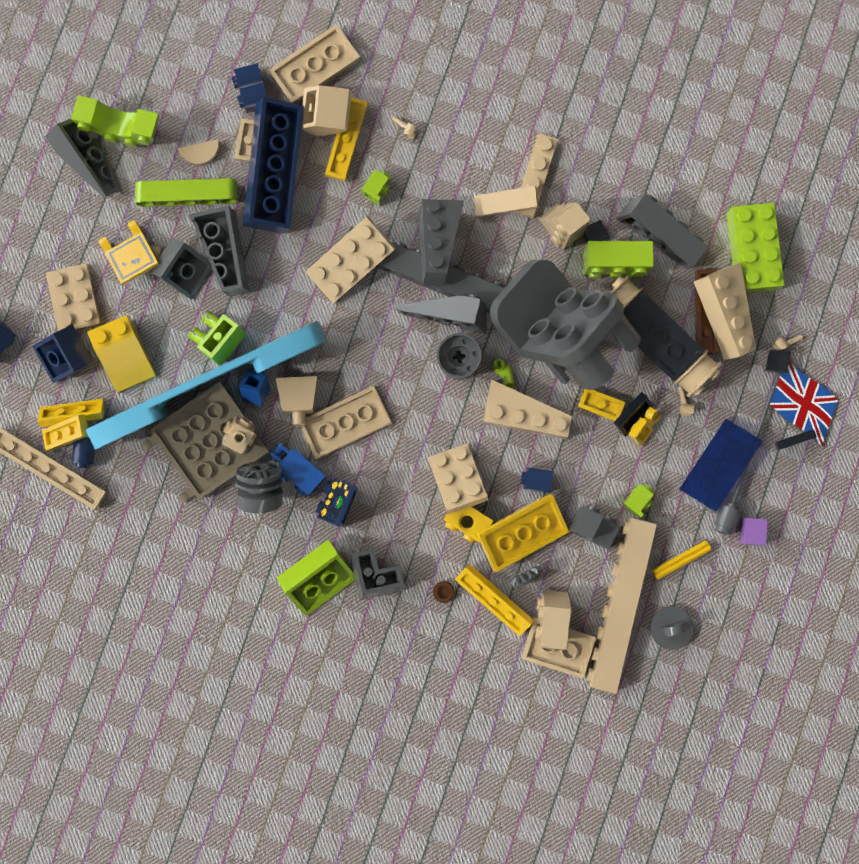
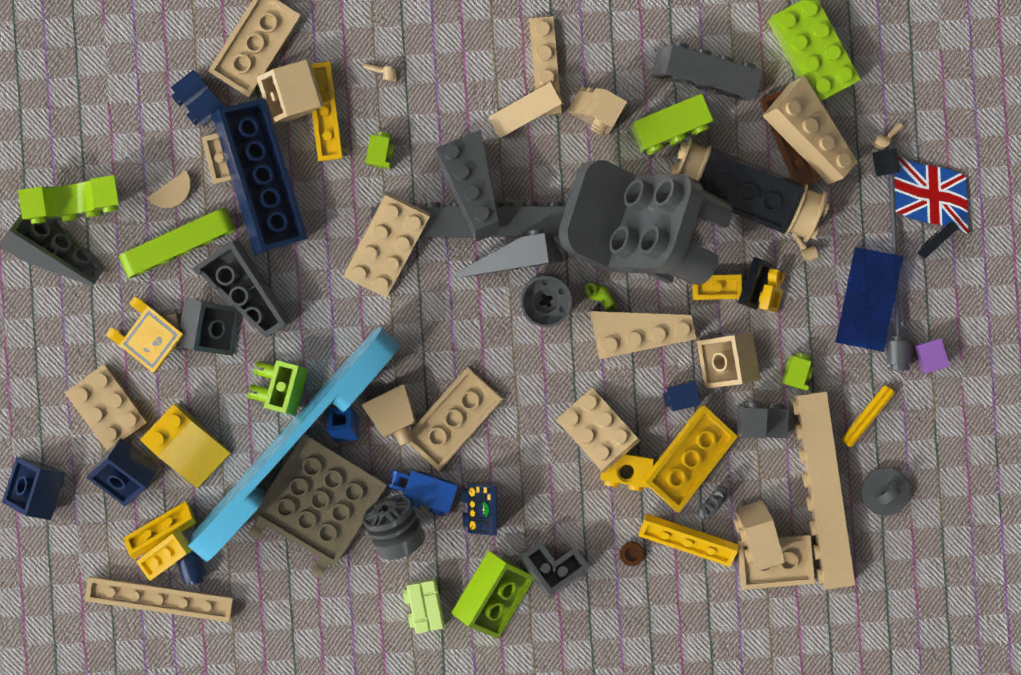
camera: 25 degrees left, 5 degrees up
tan brick [222,416,256,454] -> none
black tile [583,220,610,243] -> none
none -> yellowish green brick [403,578,445,634]
none -> tan slope [697,332,760,389]

